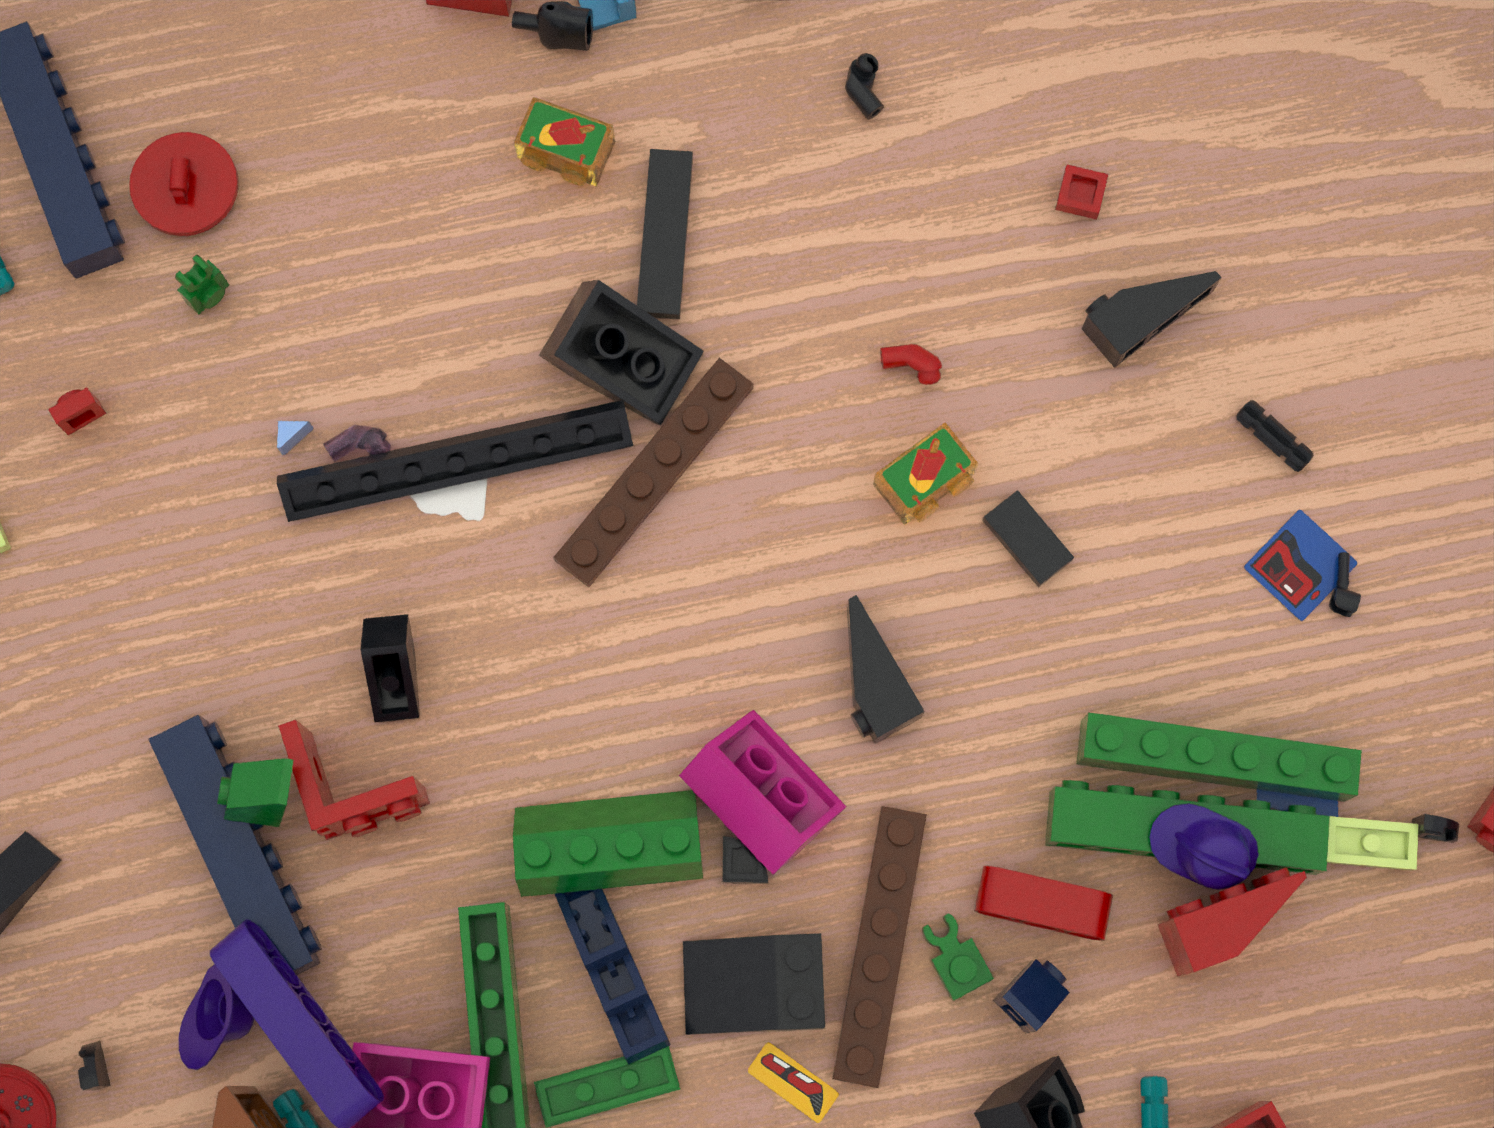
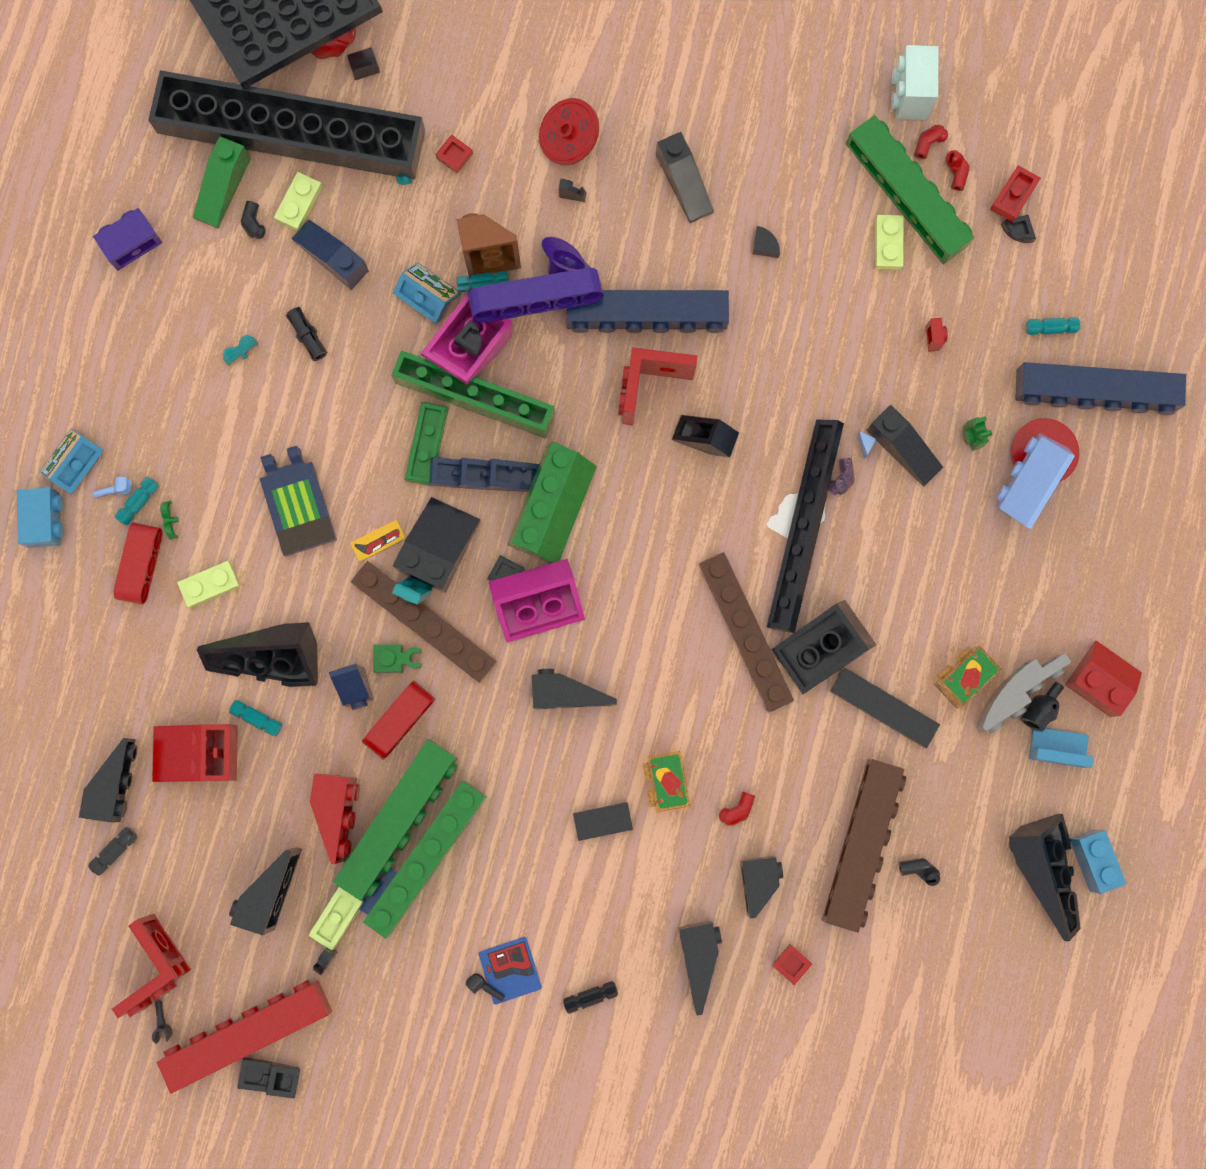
camera: 115 degrees right, 5 degrees up
green slope [217,758,294,827] -> none
dark purple piece [1149,803,1259,890] -> none
none -> black slope [229,847,302,935]
none -> teal plate [392,577,433,605]
none -> black tile [454,320,481,359]
none -> black slope [740,856,783,919]
none -> black tile [752,226,780,258]
none -> reddish brown brick [822,759,906,933]
none -> black slope [866,405,943,487]
none -> light grey slope [976,653,1071,734]
none -> light blue slope [996,433,1075,529]

